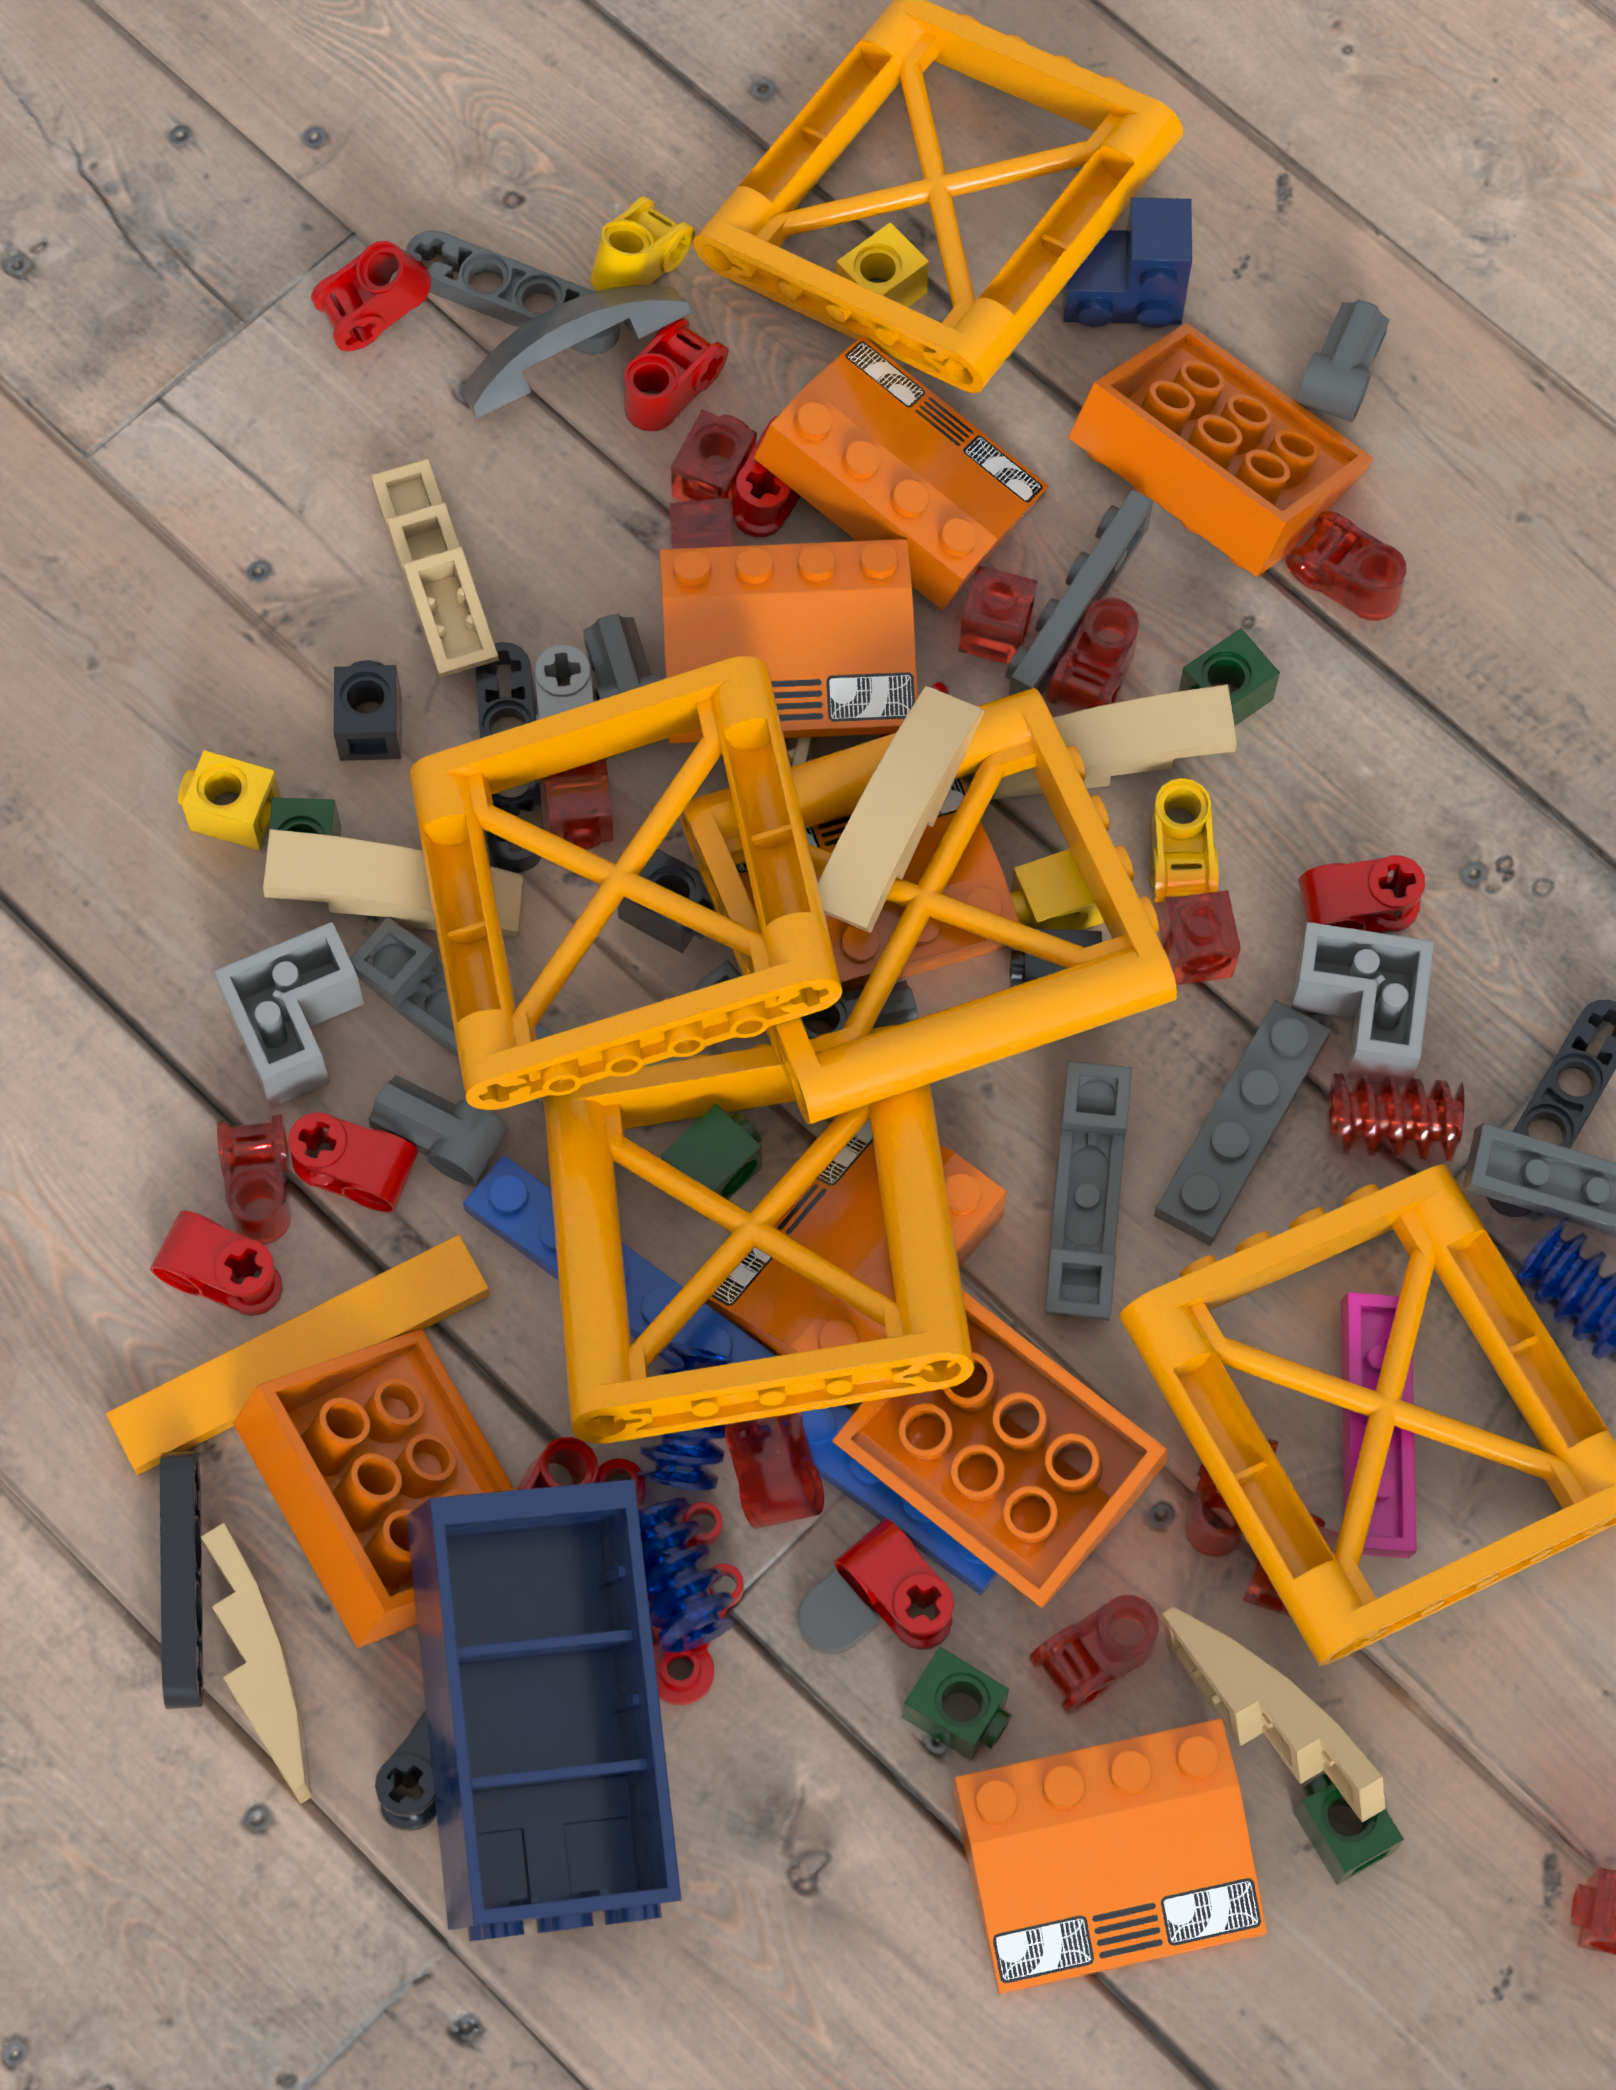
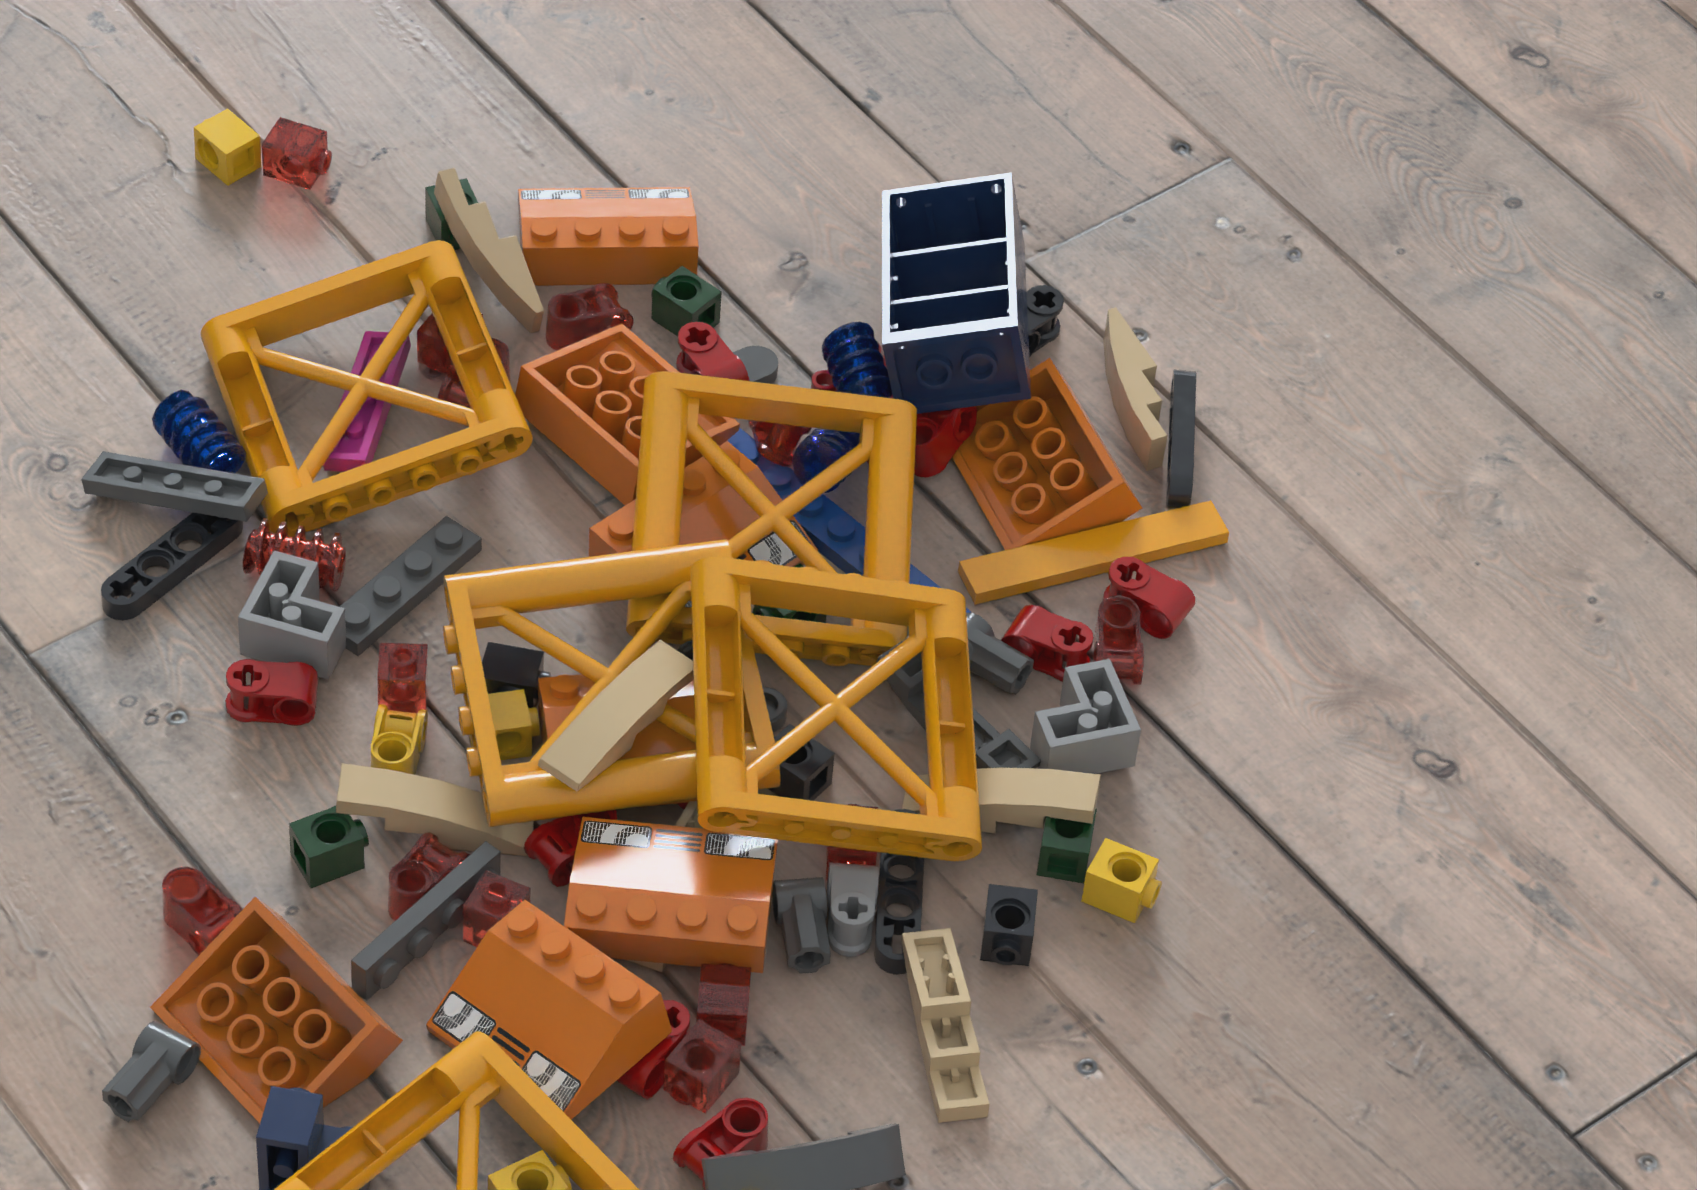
camera: 175 degrees left, 20 degrees down
dark grey slope [1044,1061,1132,1321] -> none

